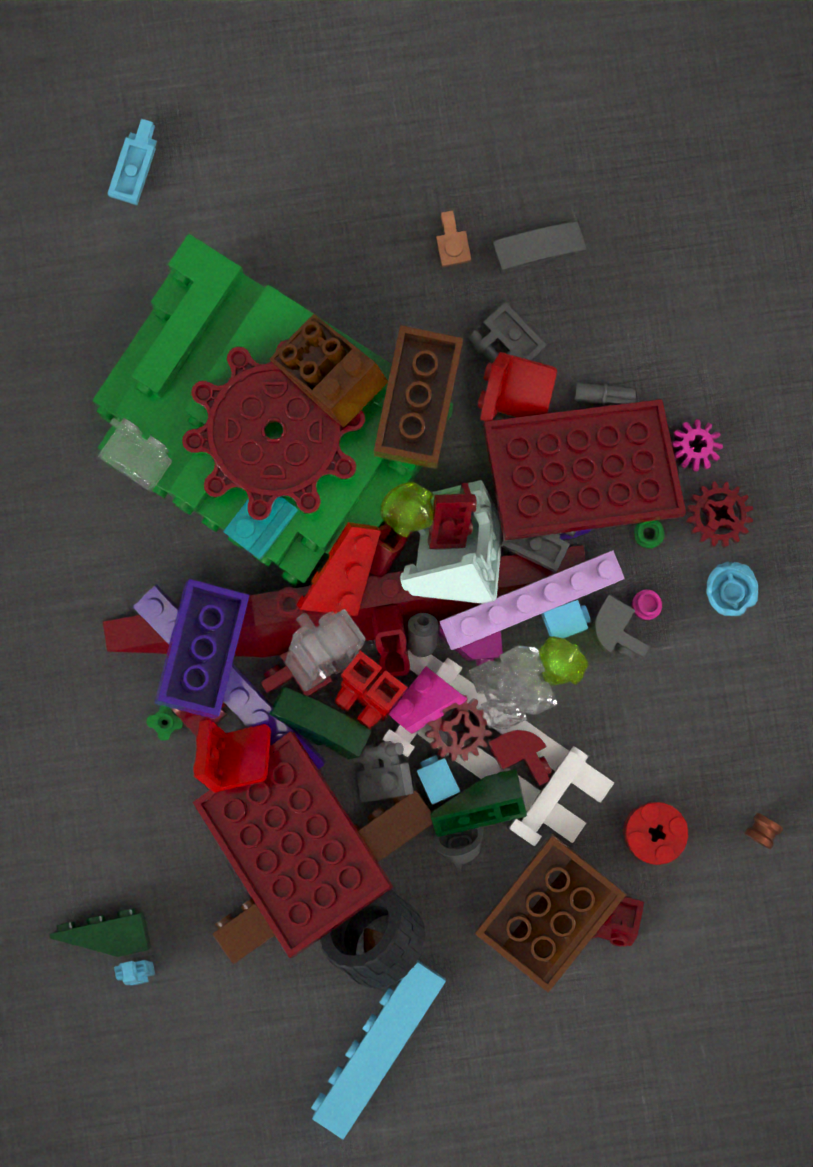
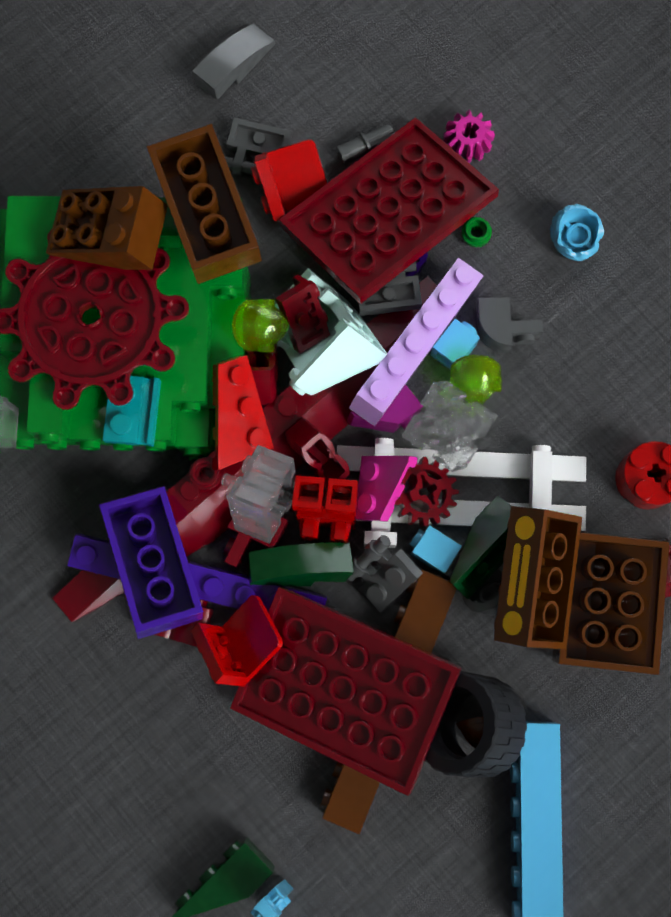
camera: 30 degrees left, 5 degrees down
green plate [146,705,183,741] -> none
dark grey brick [407,613,439,657] -> none
nougat plate [436,211,471,268] -> none
dark red brick [488,730,552,786] -> none
dark pink plate [632,590,662,620] -> none
dark red gear [686,481,753,548] -> none
none -> reddish brown brick [494,506,582,649]

